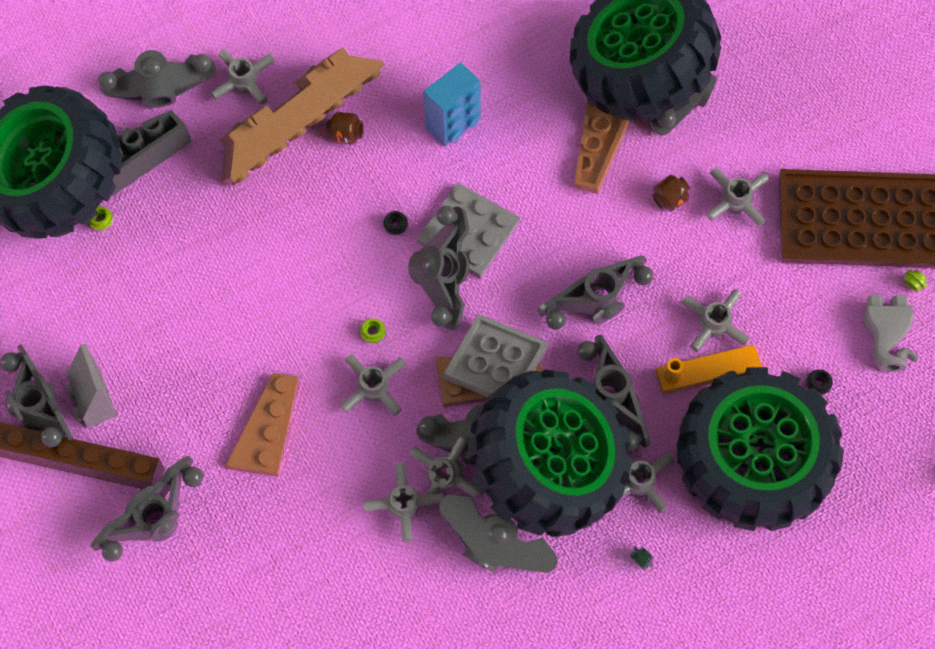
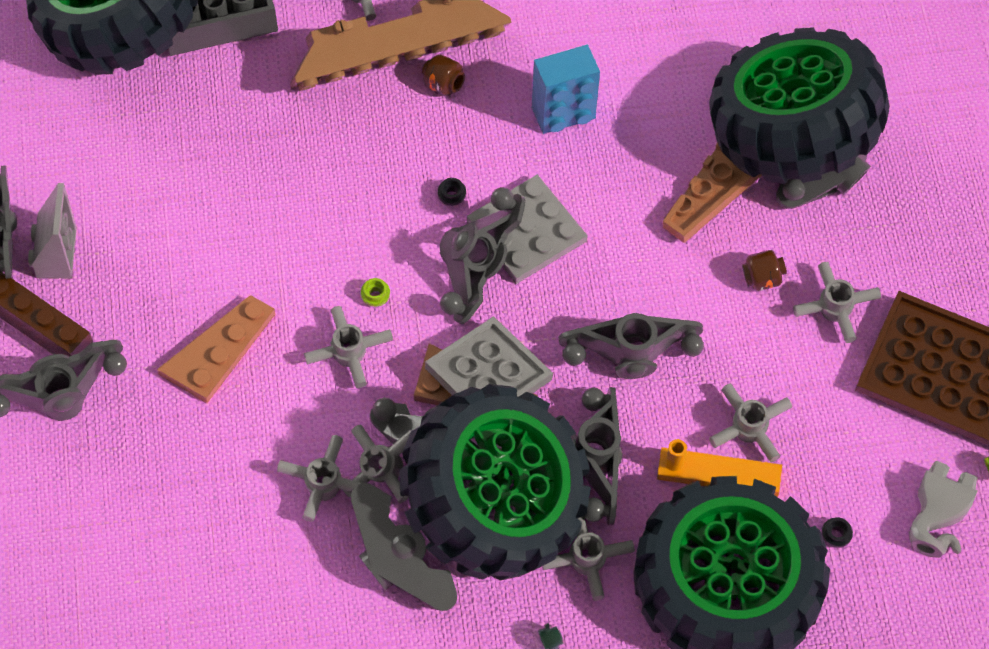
camera: 20 degrees right, 5 degrees down
lime plate [88,206,113,231] -> none

